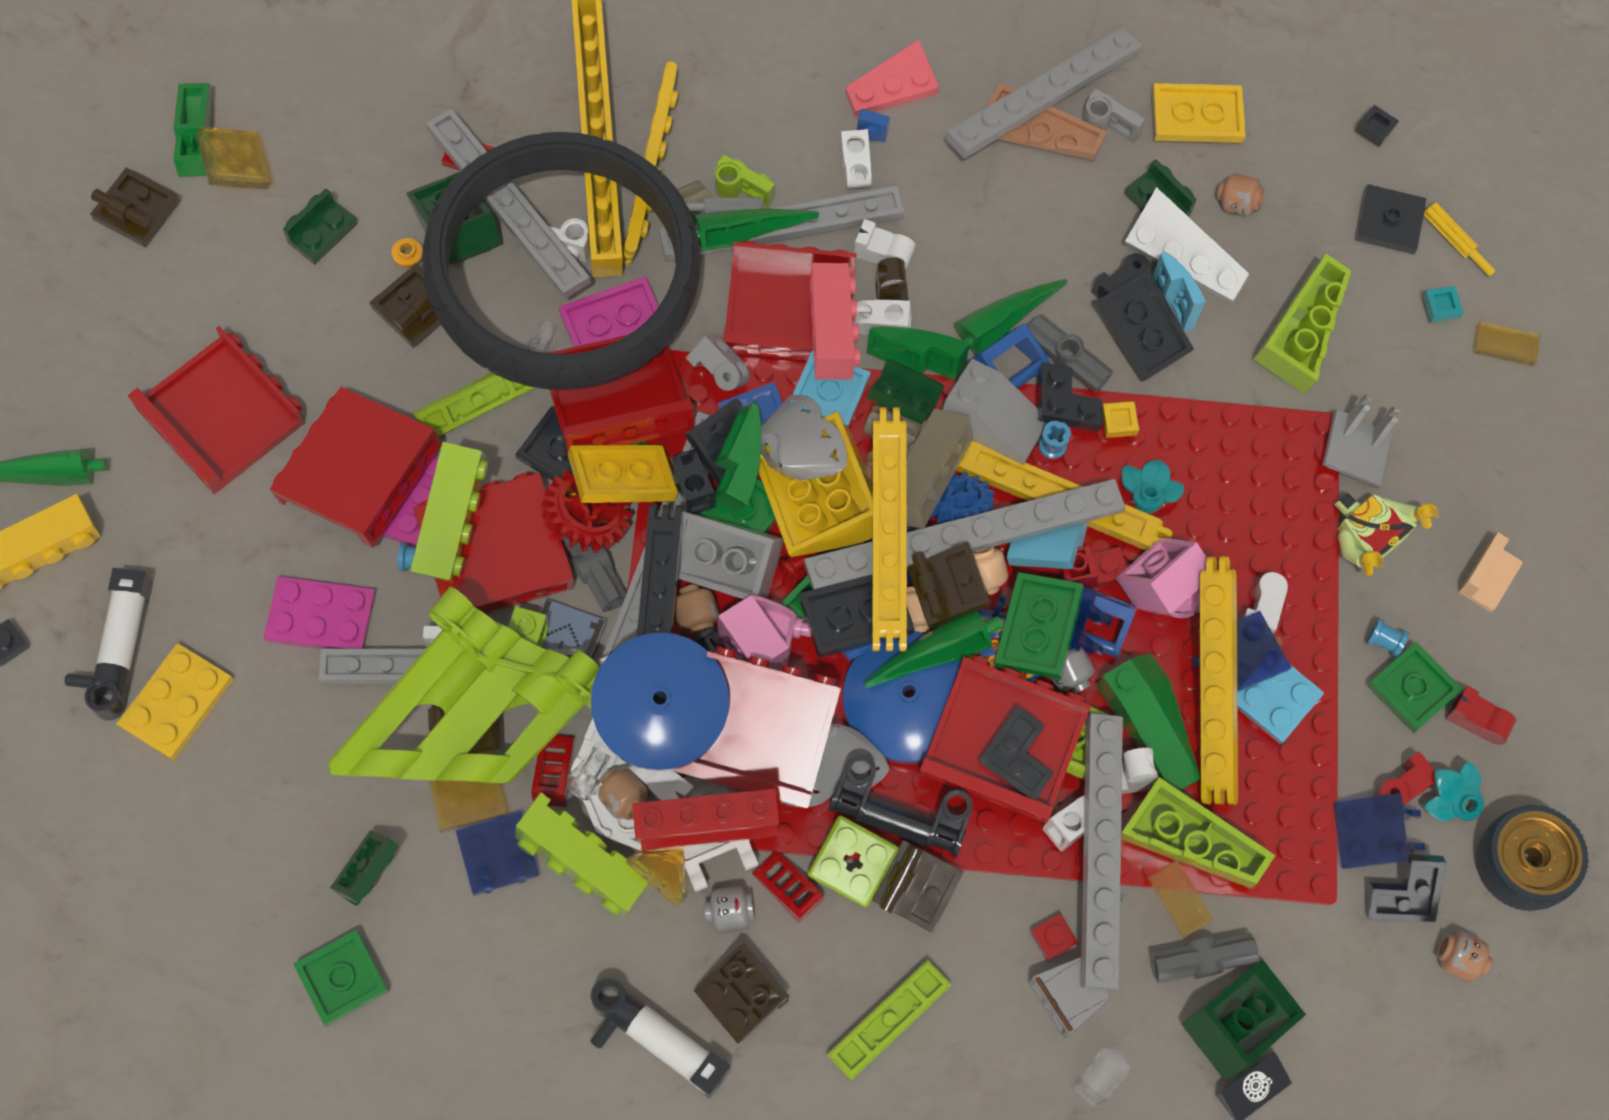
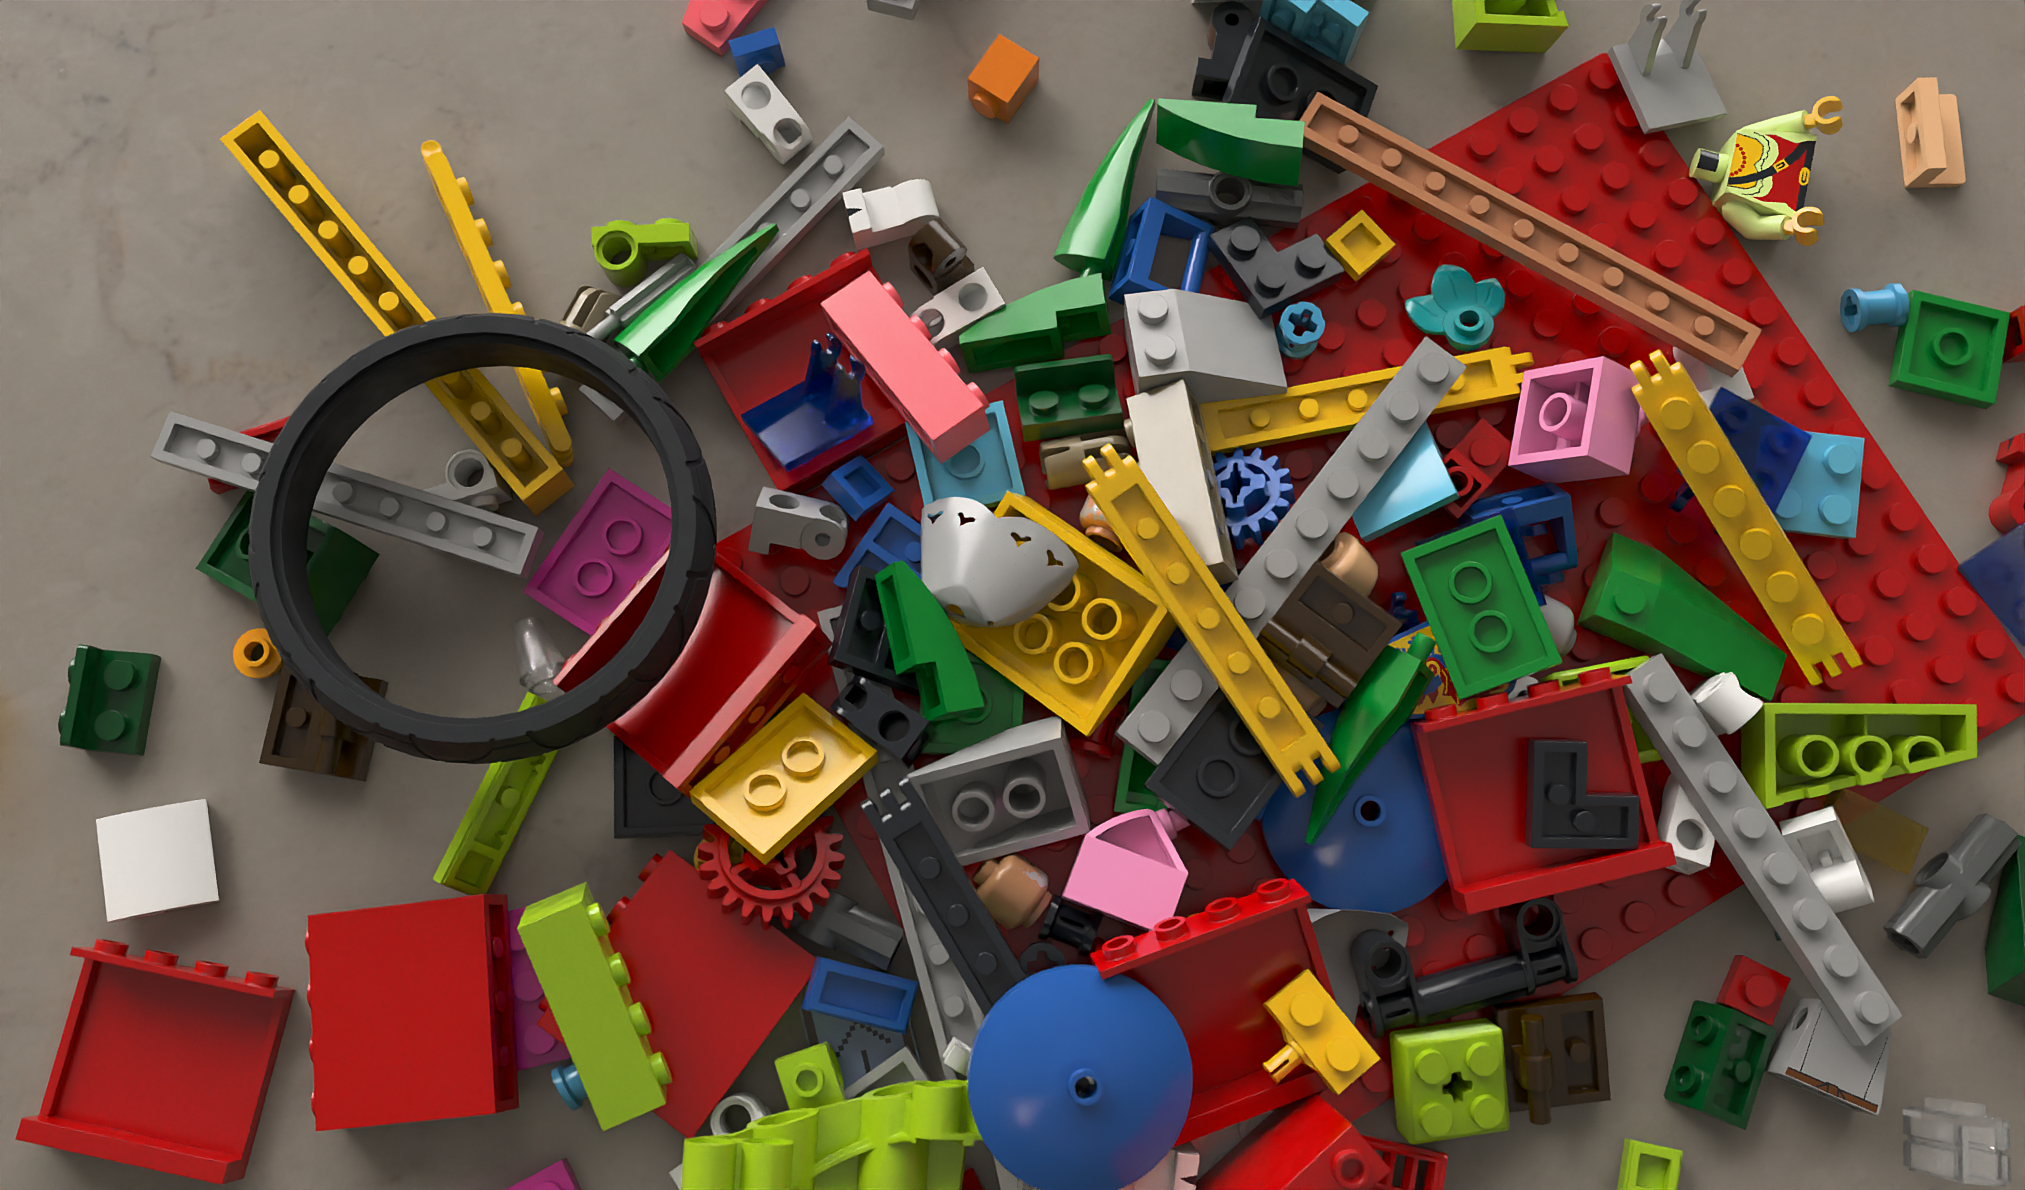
camera: 30 degrees left, 10 degrees up
none -> white slope [96,799,219,923]
none -> clear blue plate [741,332,874,472]
none -> blue tile [802,956,919,1035]
none -> blue plate [822,455,895,522]
none -> orange brick [967,34,1039,124]
none -> green slope [1156,98,1305,186]
none -> yellow plate [1262,969,1380,1094]
none -> nougat plate [1300,92,1762,378]
none -> dark green bracket [1664,1000,1777,1130]
none -> white plate [1779,806,1874,913]

